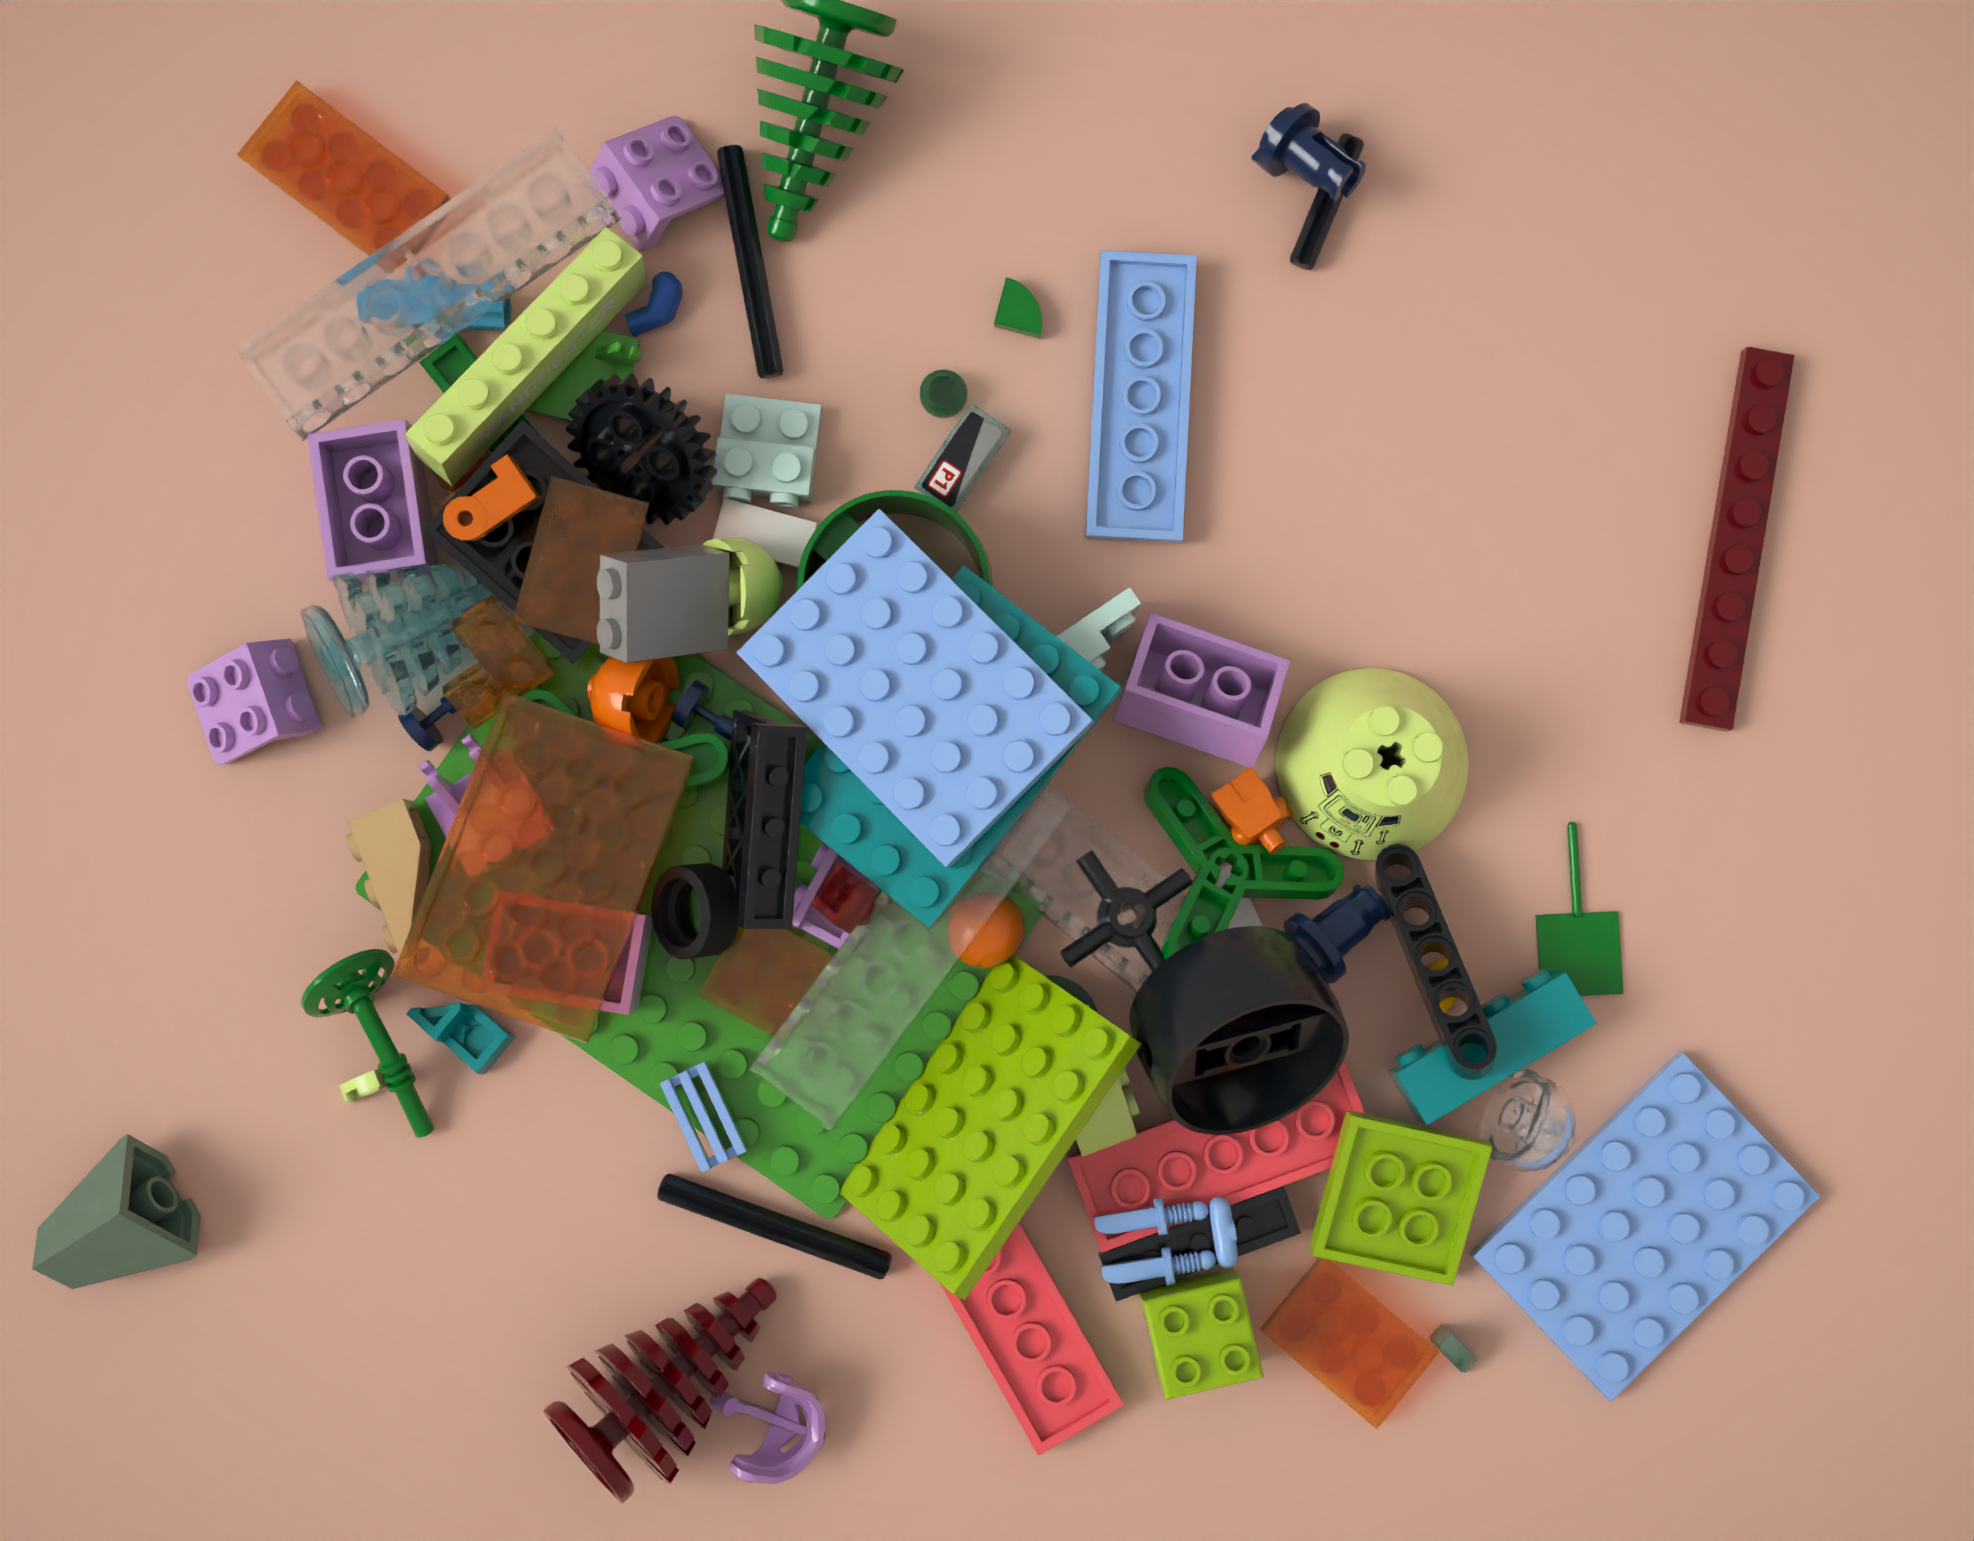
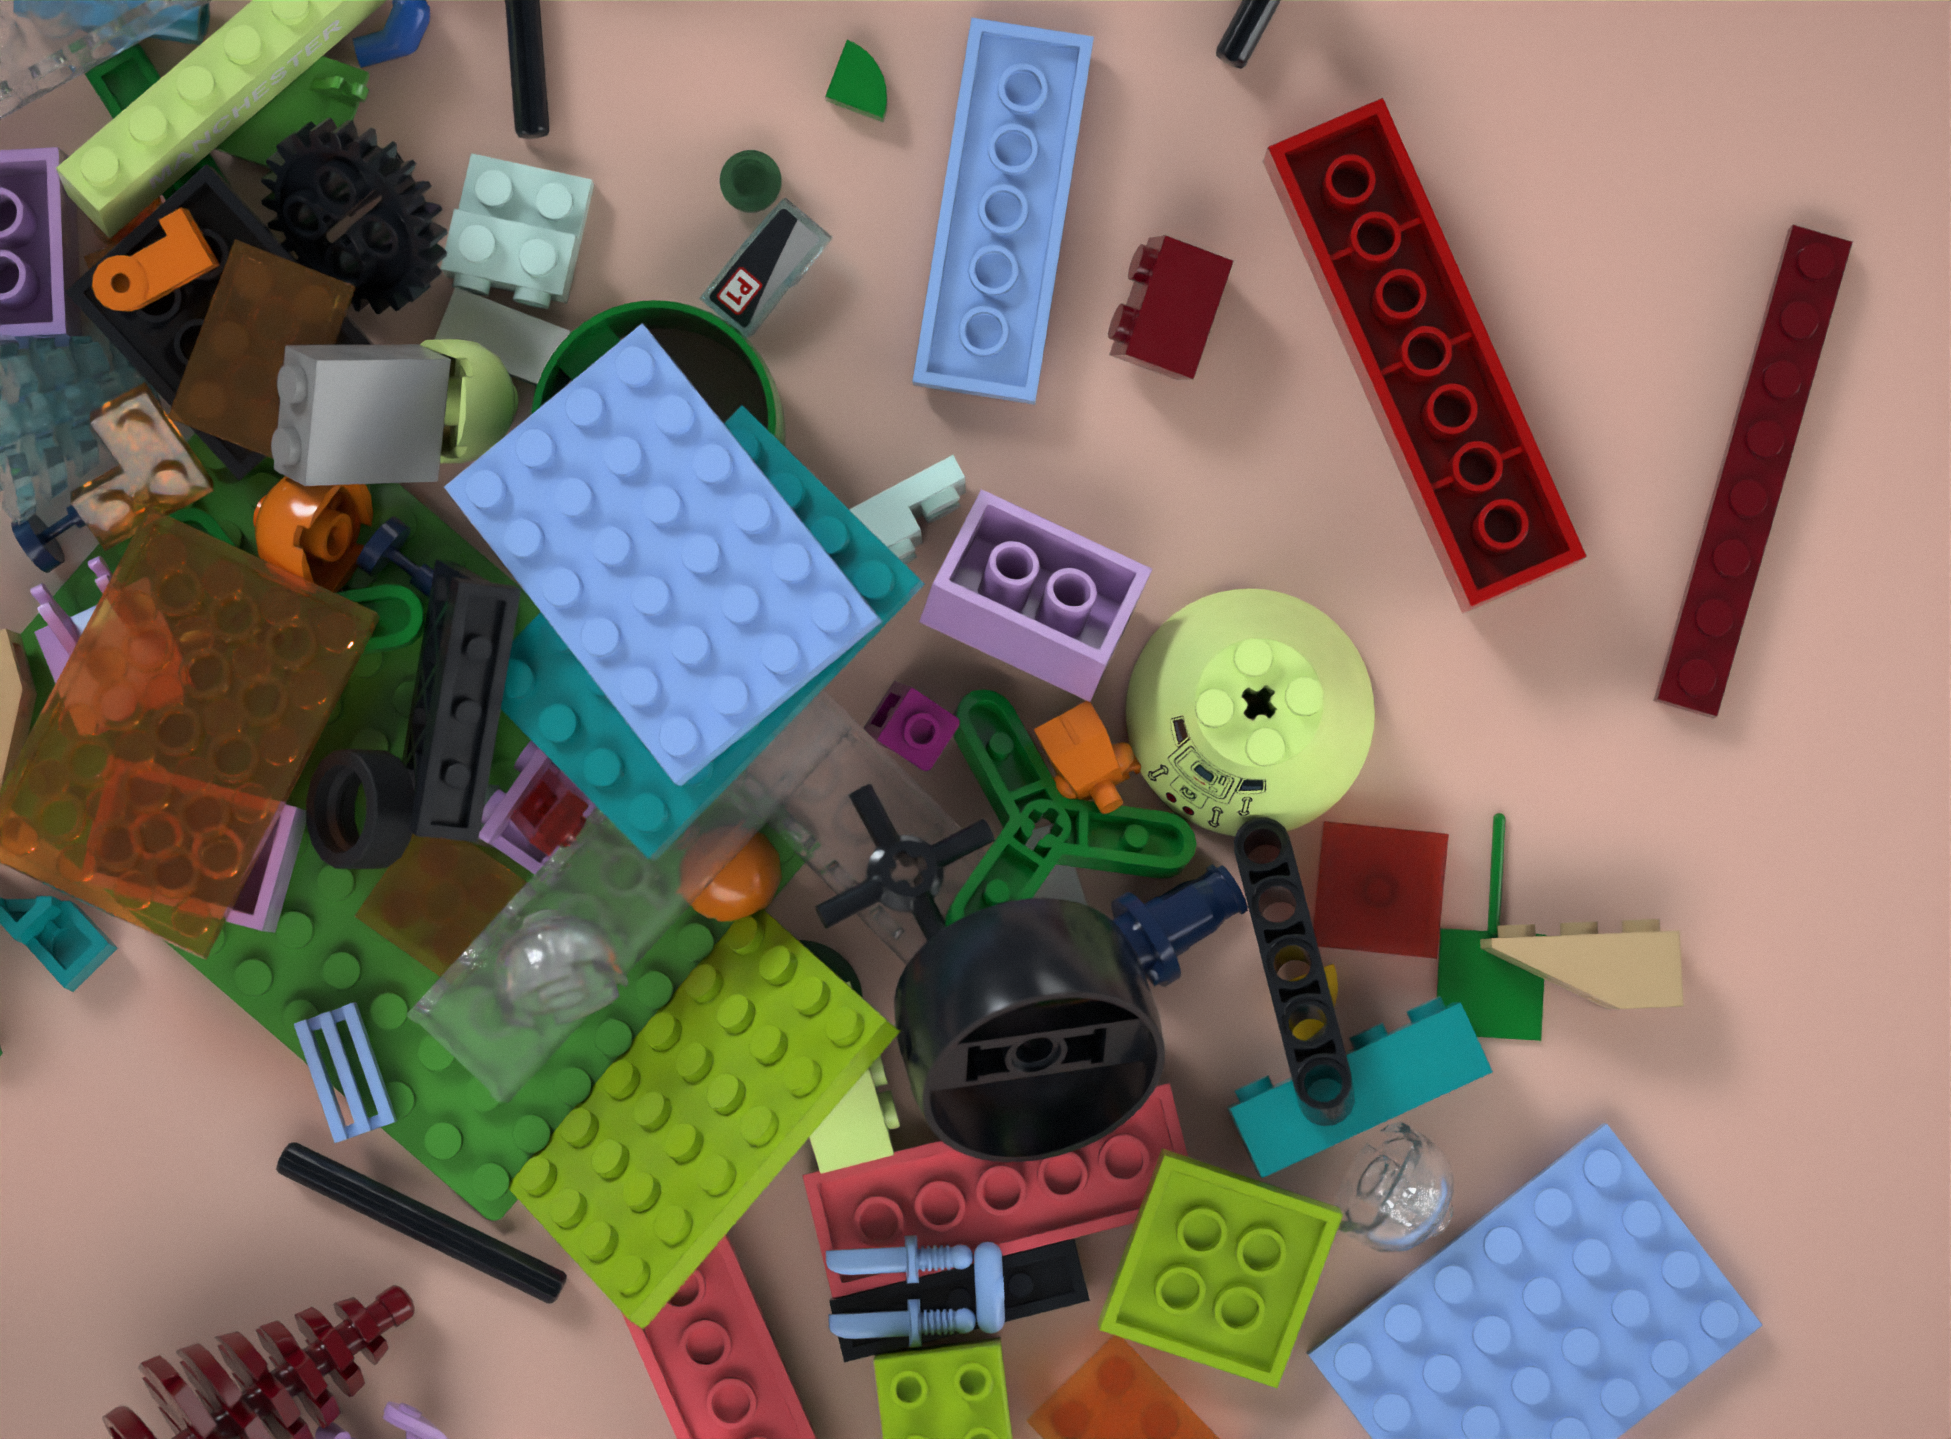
camera: 15 degrees right, 0 degrees up
none -> clear cylinder [493,909,628,1029]
none -> magenta bracket [861,680,960,771]
none -> dark red brick [1108,235,1234,380]
none -> red brick [1263,98,1587,614]
none -> clear red plate [1312,821,1449,959]
none -> tan slope [1480,919,1684,1009]

